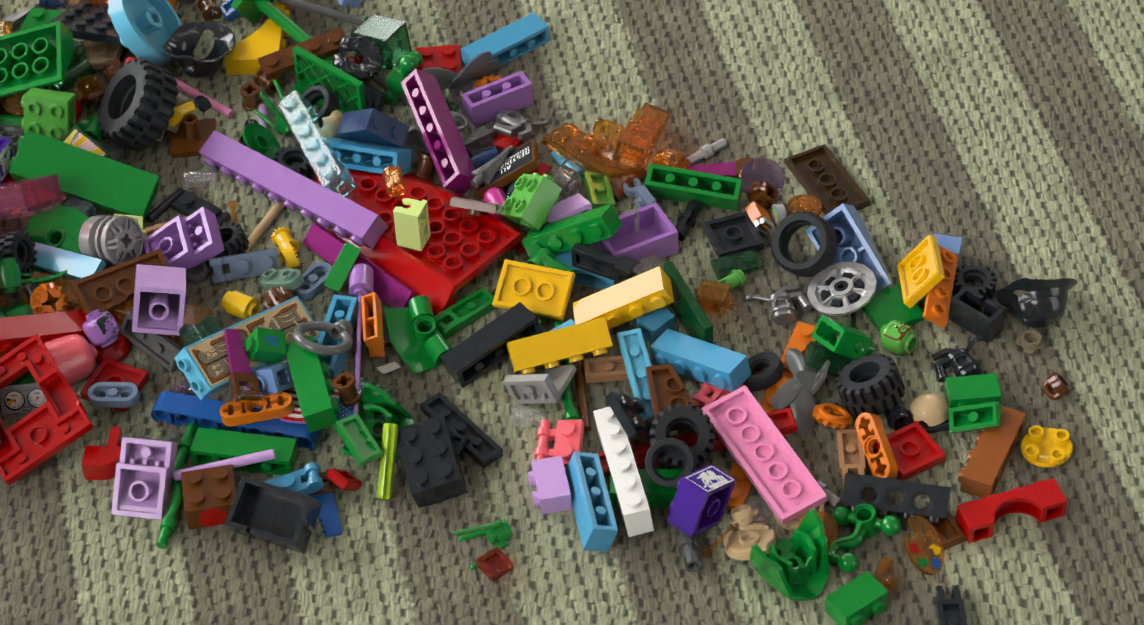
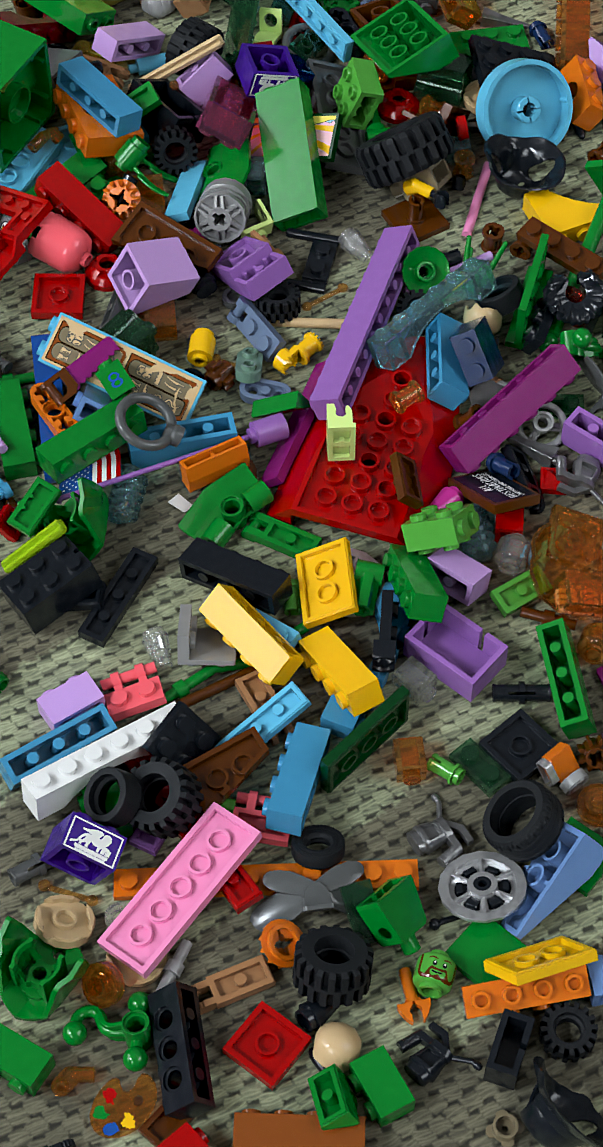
camera: 65 degrees right, 10 degrees up
medium lavender head [82,309,120,348] -> none
sand blue plate [88,382,139,408] -> none
reddish brown bush [333,372,362,407] -> none
flat silver piece [471,145,514,188] -> none
sand blue plate [623,178,656,209] -> none
tan plate [729,504,758,526] -> none
orange beam [855,412,898,479] -> none
none -> orange bar [397,967,431,1026]

